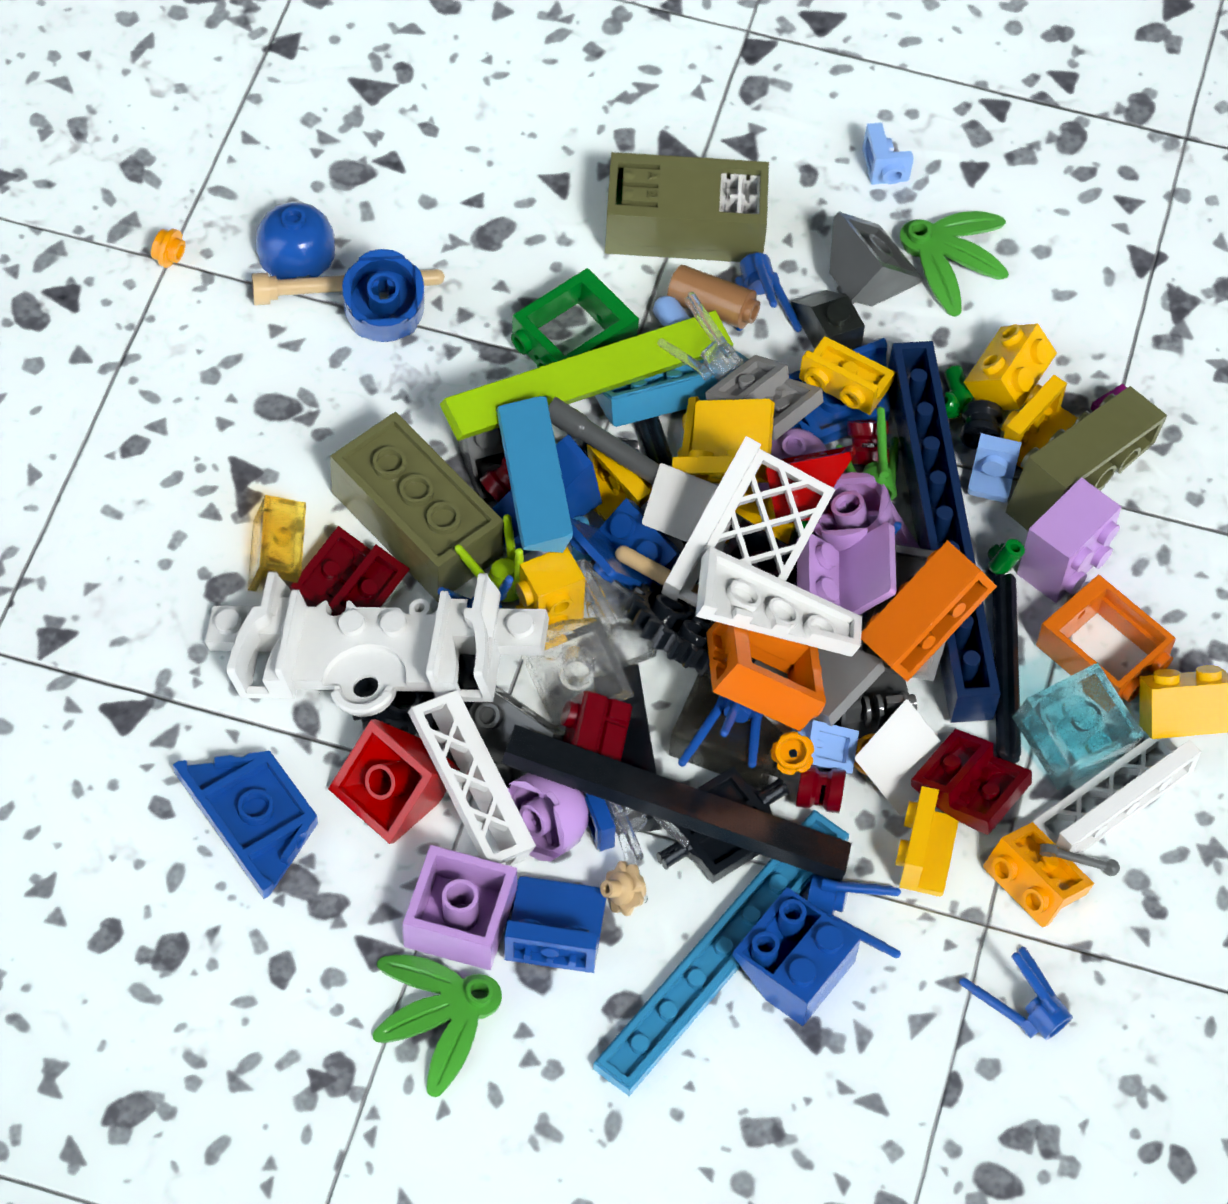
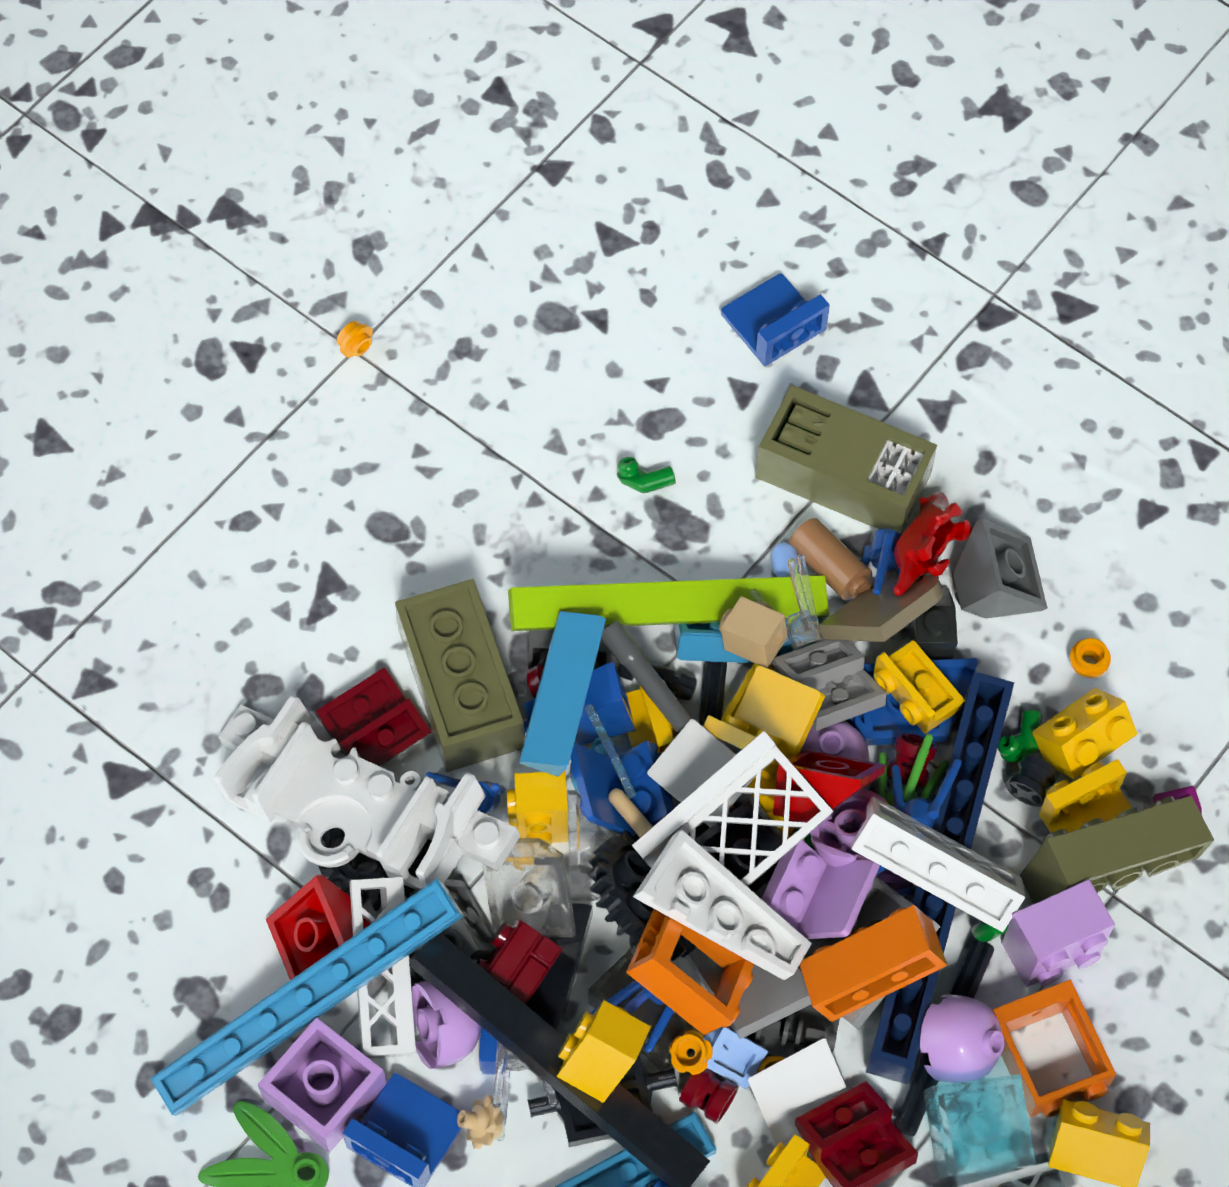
camera: 25 degrees right, 5 degrees up
blue wing [173,751,318,899] -> none
clear yellow panel [247,495,306,592] -> none
tan piece [252,269,445,306] -> none
blue cylinder [256,202,335,280] -> none
blue brick [342,249,424,342] -> none
lime plant [454,514,524,602] -> none
green window [511,268,639,368] -> none
light blue bracket [862,123,914,185] -> none
bright green plant [900,211,1009,317] -> none
light blue bracket [967,433,1022,503] -> none
none -> dark azure tile [150,878,464,1116]
none -> yellow brick [557,1000,651,1103]
none -> clear light blue piece [584,703,636,799]
none -> green arm [617,457,676,493]
none -> tan brick [719,597,788,668]
none -> blue bracket [721,273,830,367]
none -> dark tan tile [818,573,943,642]
none -> white fence [851,796,1025,932]
none -> blue plant [892,759,962,829]
none -> red animal [894,491,973,596]
none -> lavender cylinder [920,994,1004,1084]
none -> light orange plate [1069,638,1111,678]

